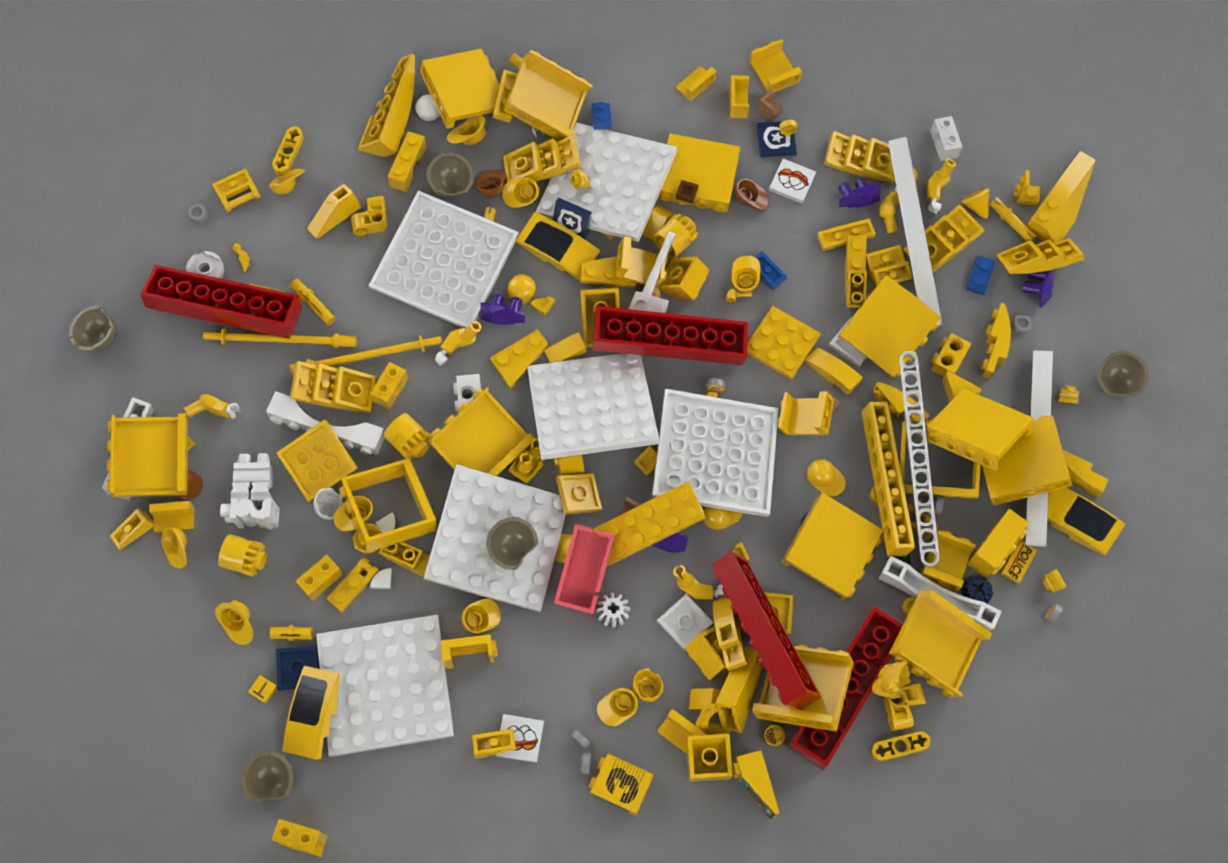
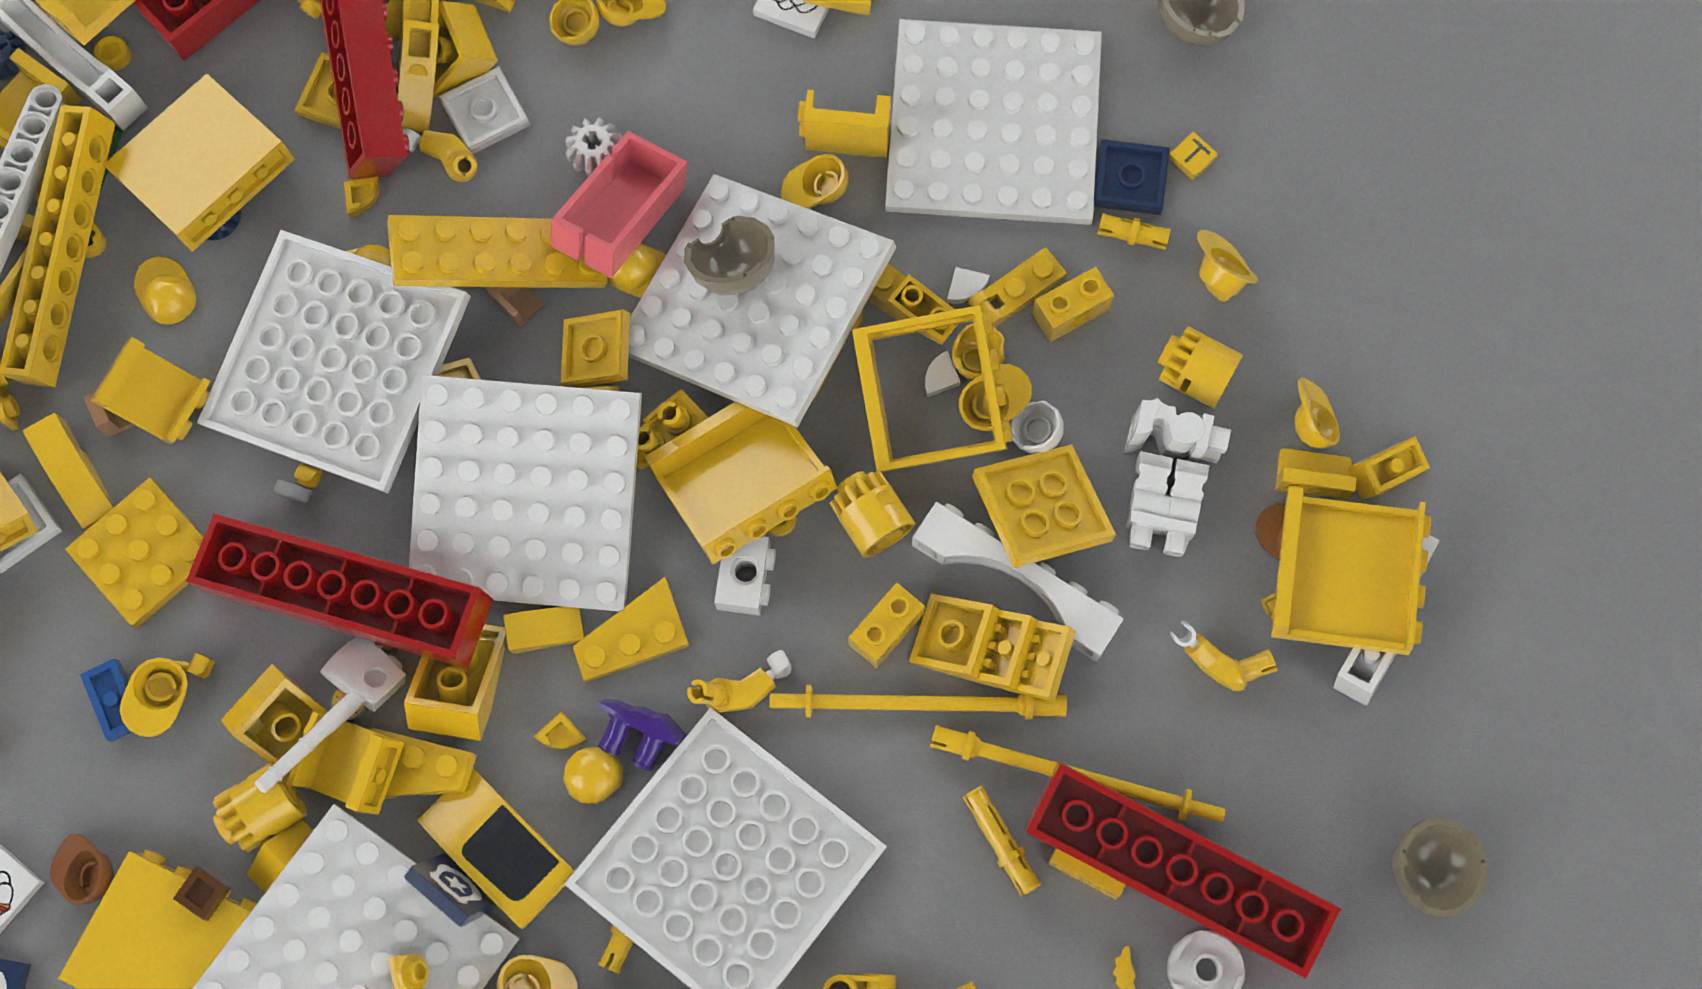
camera: 160 degrees left, 5 degrees up
yellow slope [282,666,341,760] -> none

